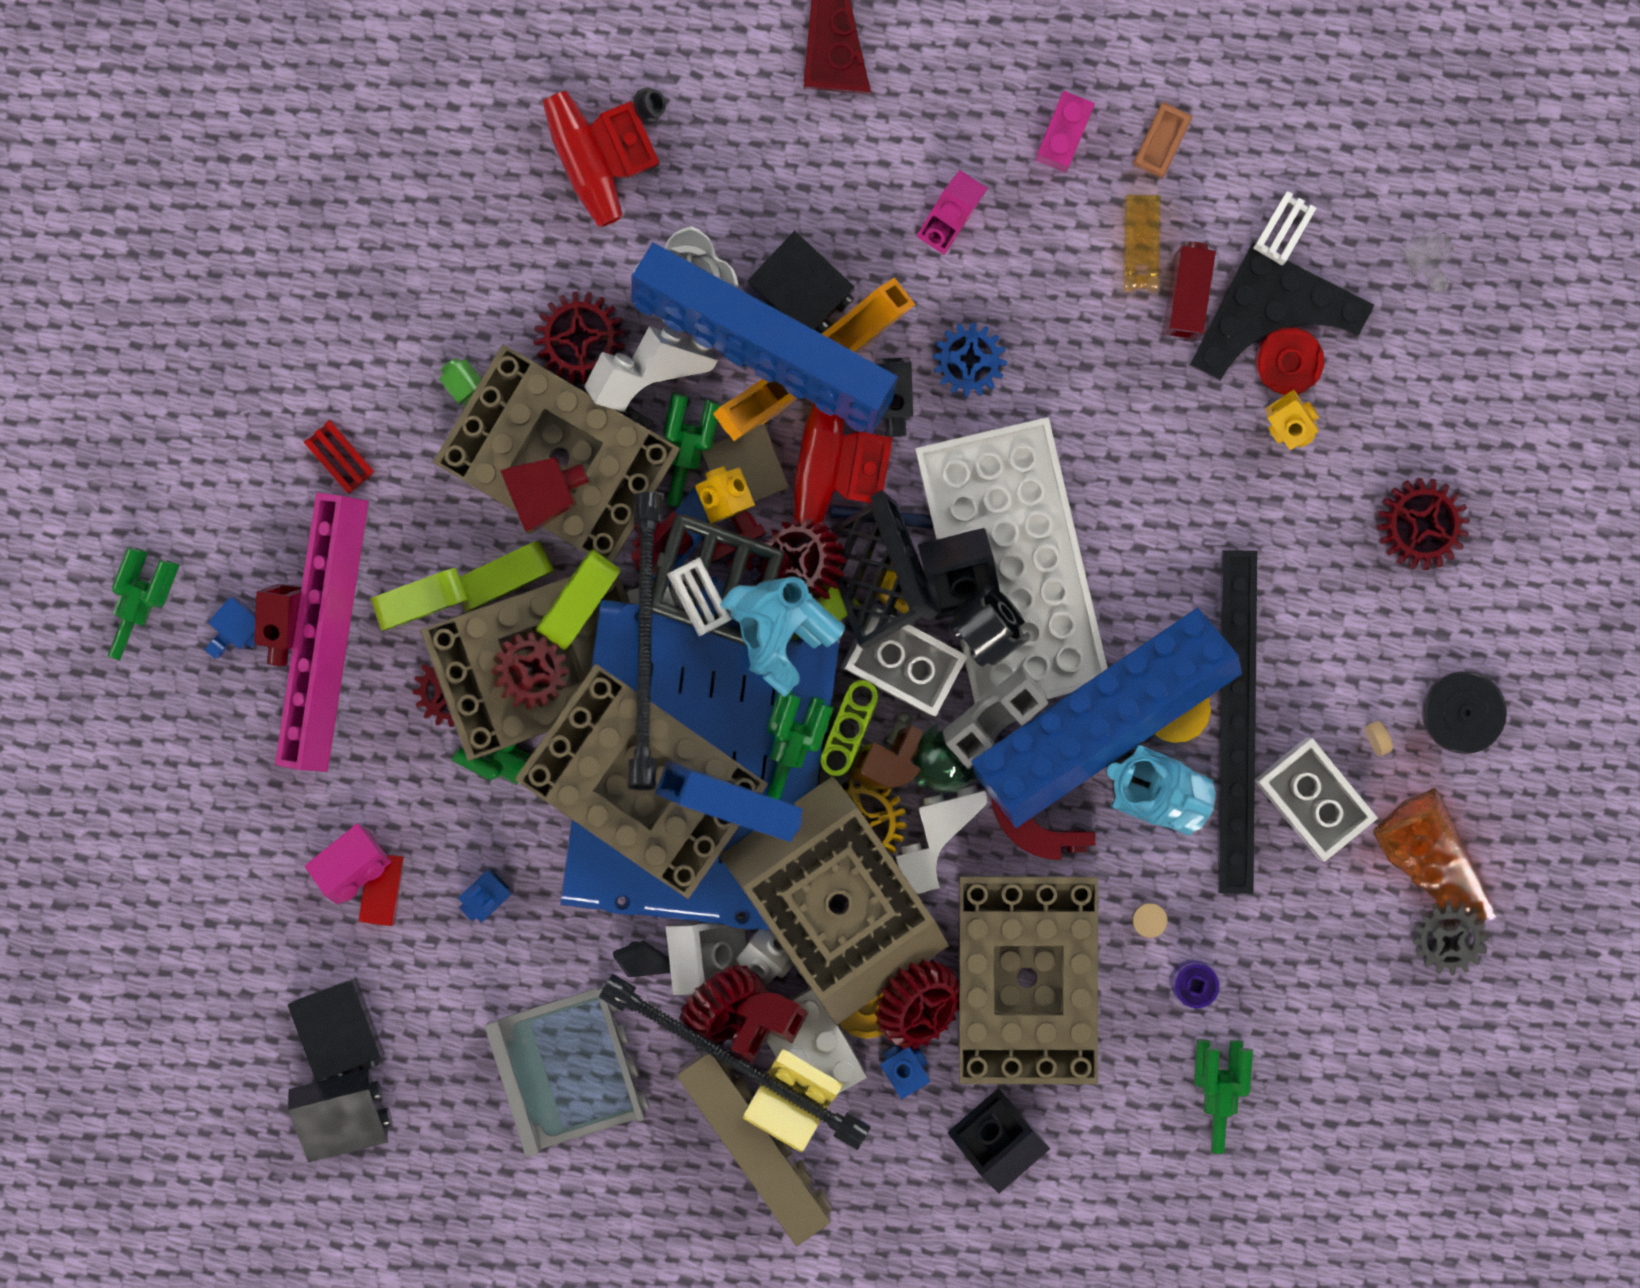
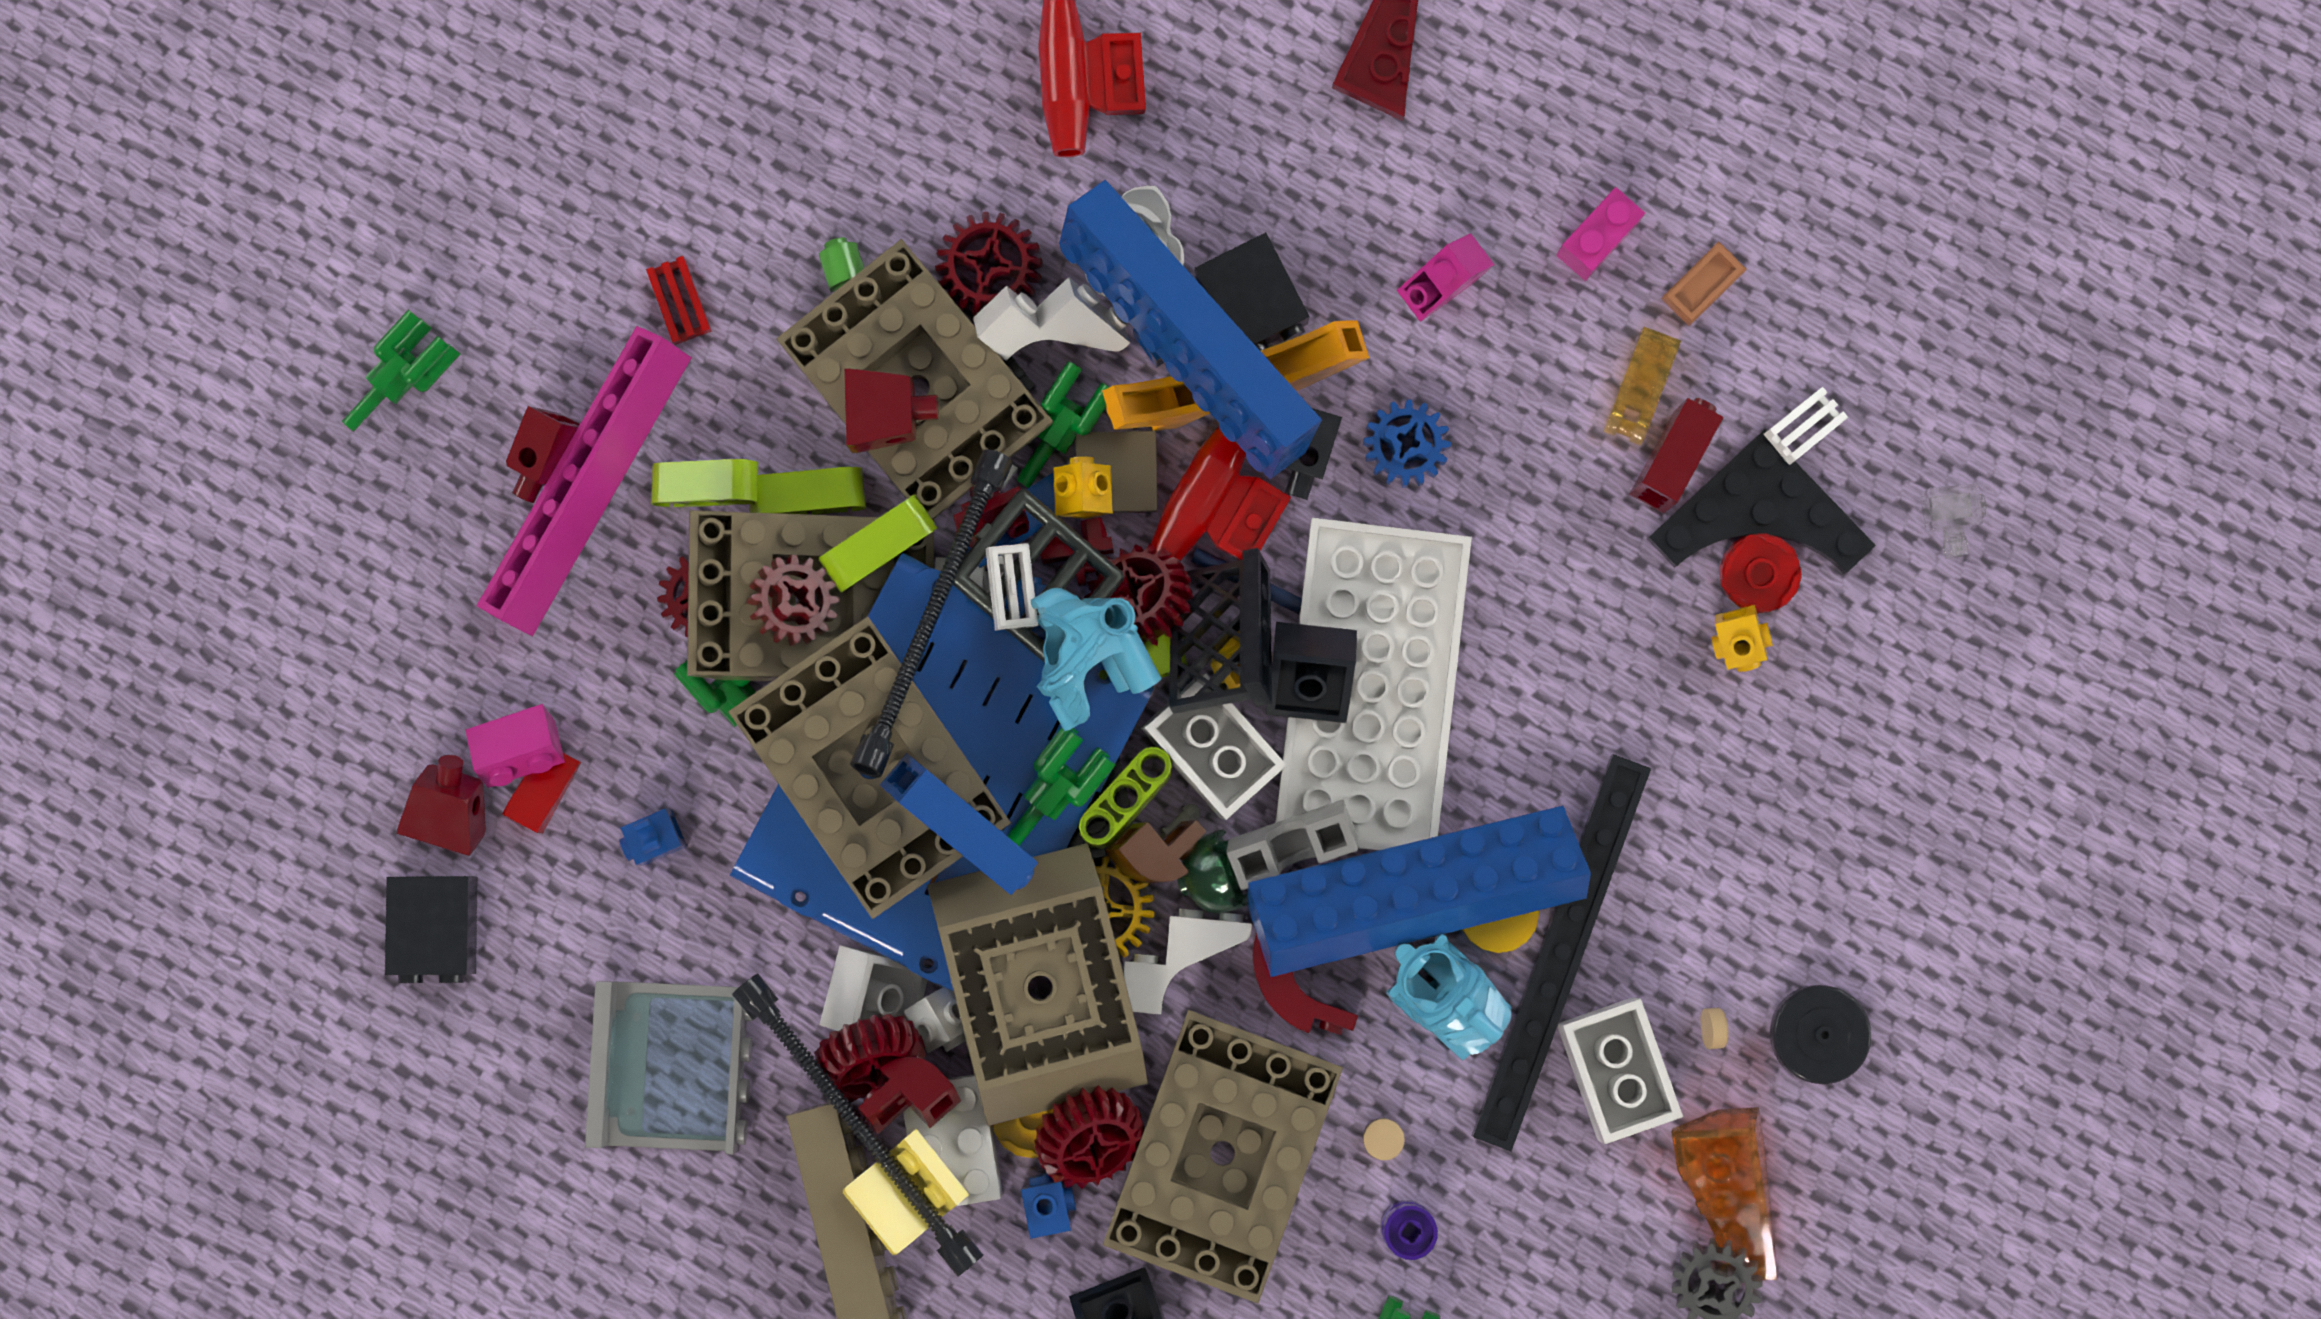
camera: 25 degrees right, 5 degrees down
blue brick [204,596,256,659] -> none
black brick [288,1069,393,1163] -> none
black piece [613,940,671,977] -> none
black plate [634,87,666,122] -> none
black brick [949,585,1030,667] -> none
dark red gear [1375,478,1470,570] -> none
none -> dark red torso [396,755,486,856]

